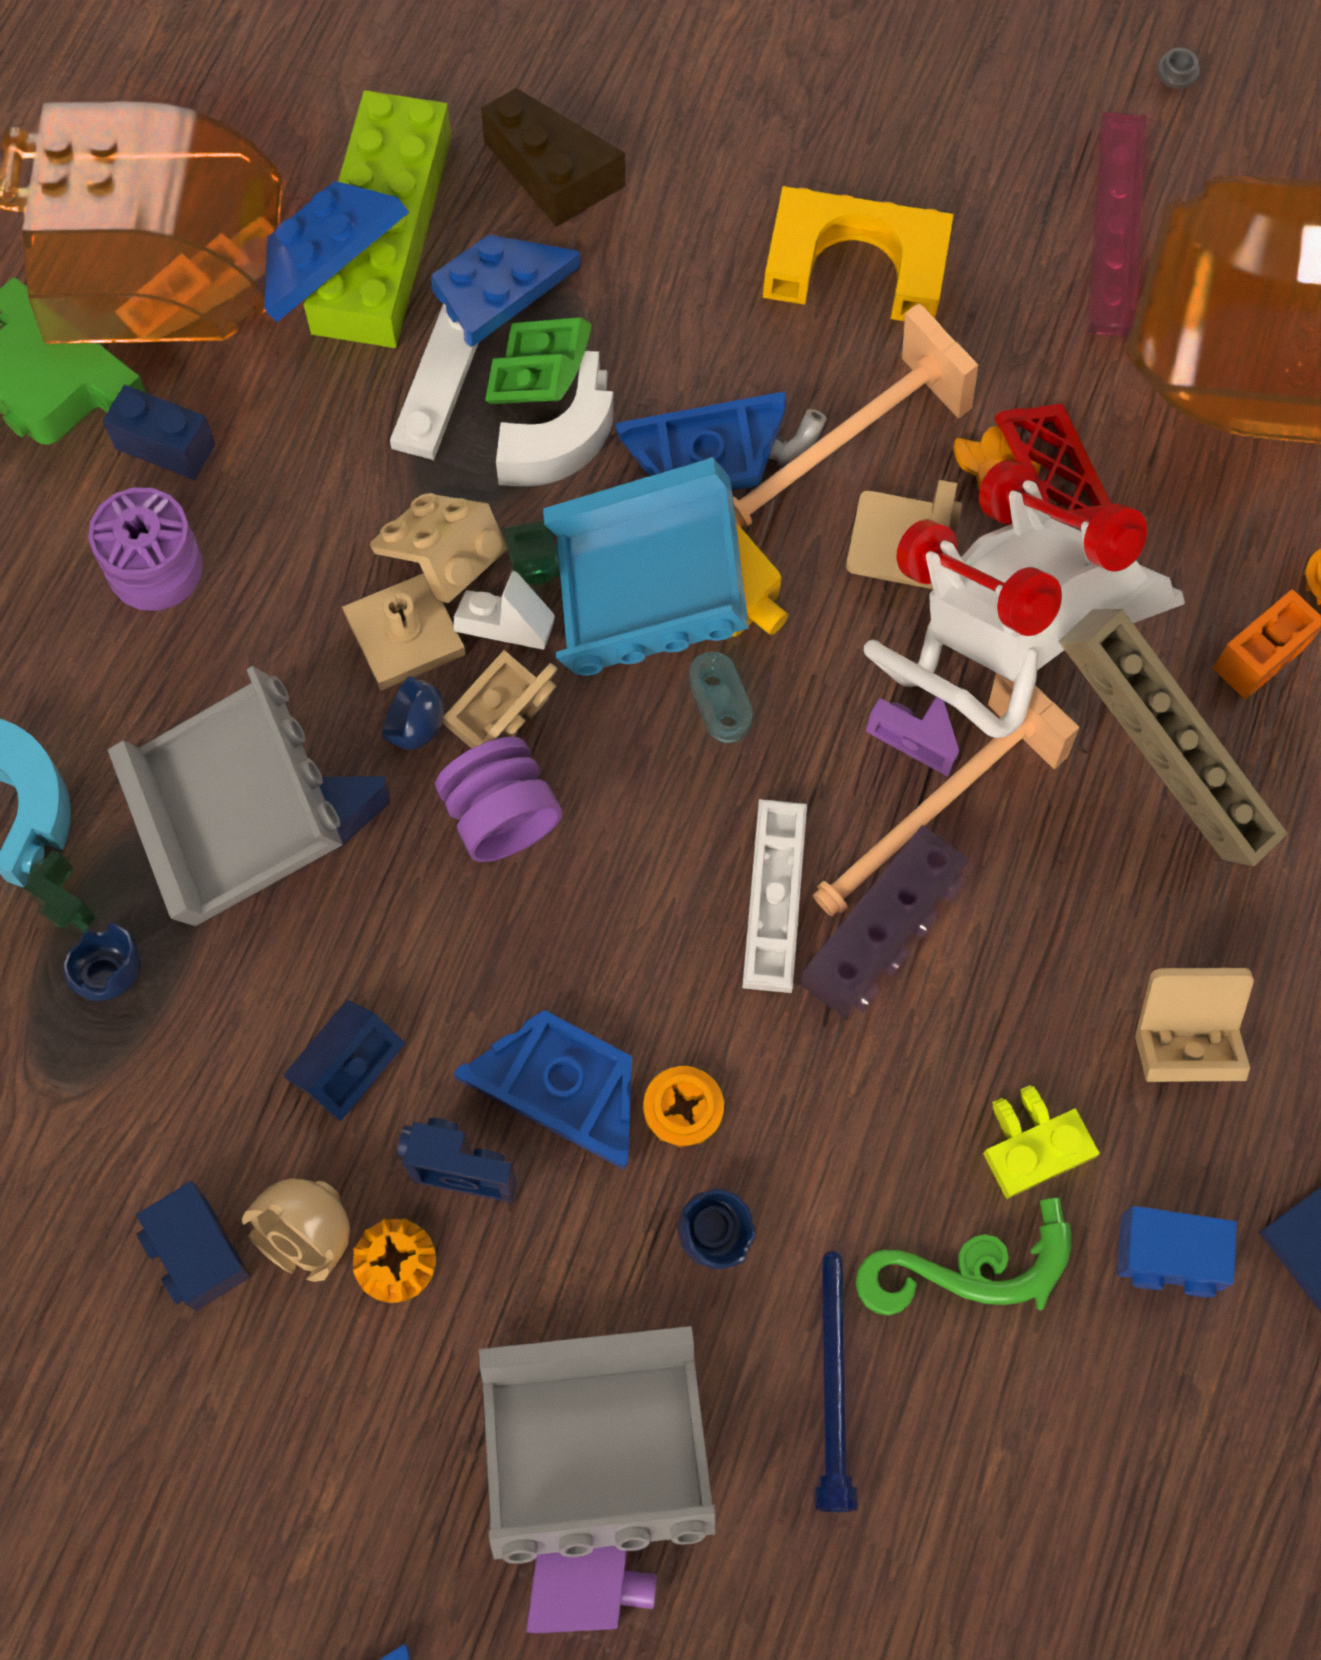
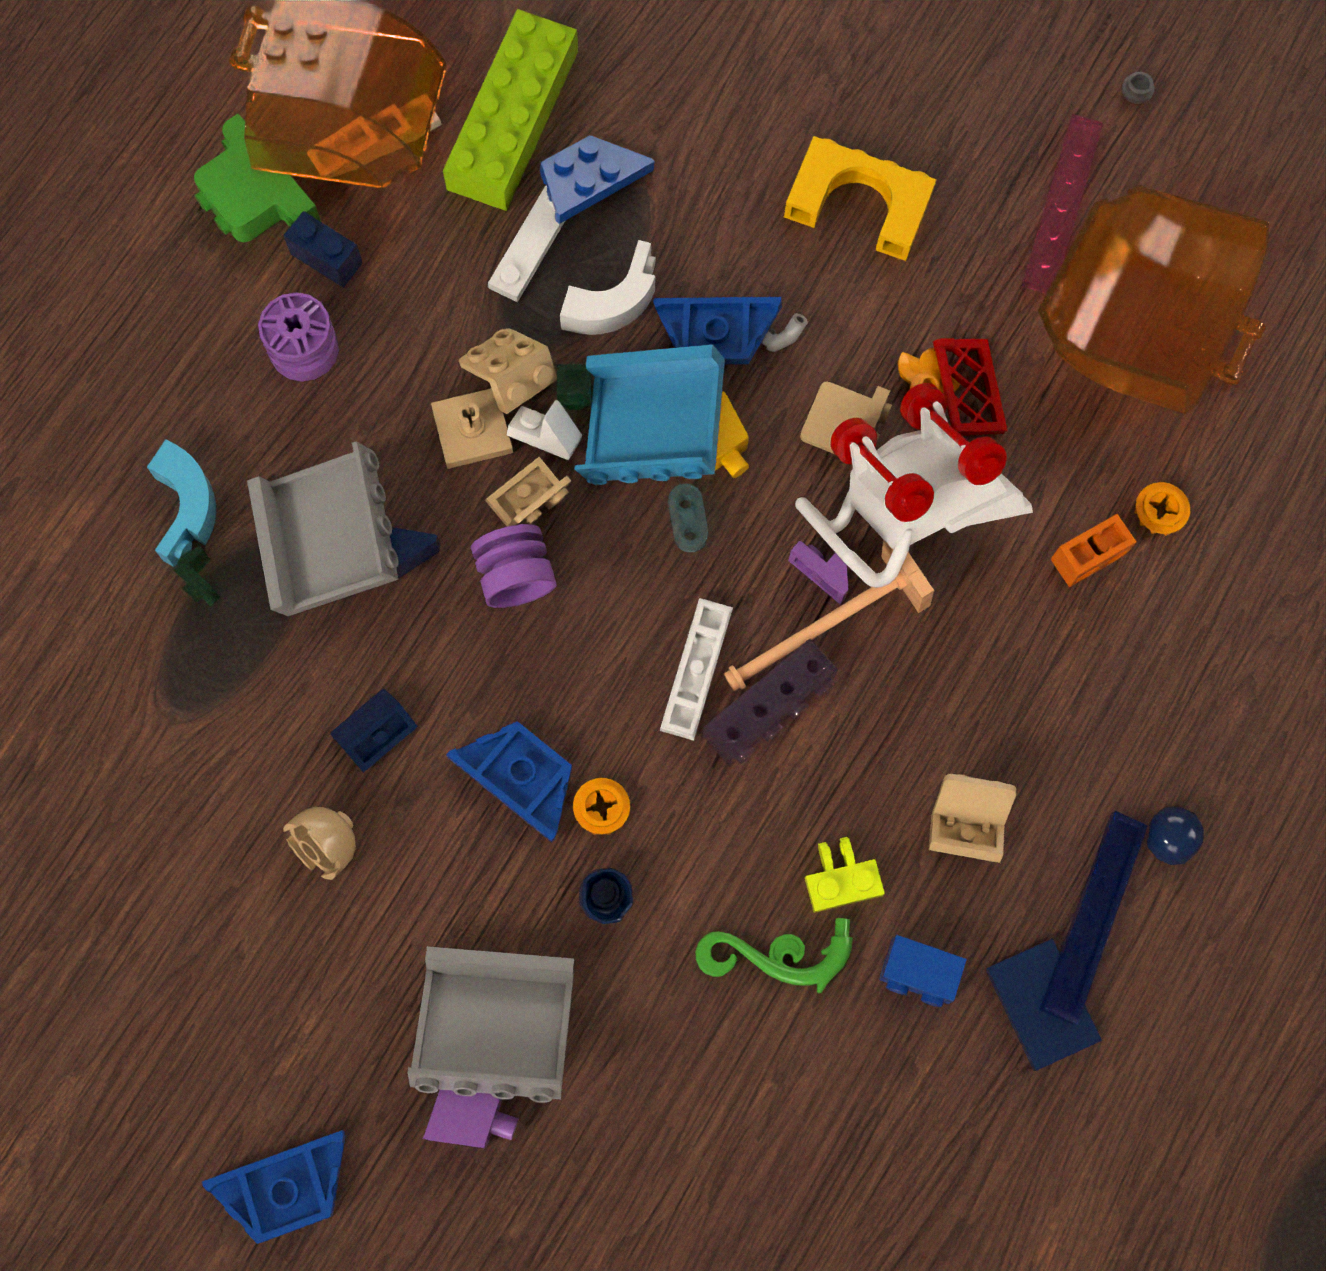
camera: 10 degrees right, 5 degrees up
dark blue hair [62,923,141,1001] -> none
dark blue brick [136,1180,251,1311] -> none
blue wing [264,181,409,322] -> none
light orange gear [353,1219,436,1303] -> none
dark blue hair [381,677,445,750] -> none
dark blue plate [398,1118,517,1203] -> none
dark brown wedge [481,88,626,227] -> none
bright green slope [485,317,592,404] -> none
light nougat tile [733,303,978,528] -> none
clear blue piece [815,1251,858,1512] -> none
dark tan brick [1058,609,1288,866] -> none

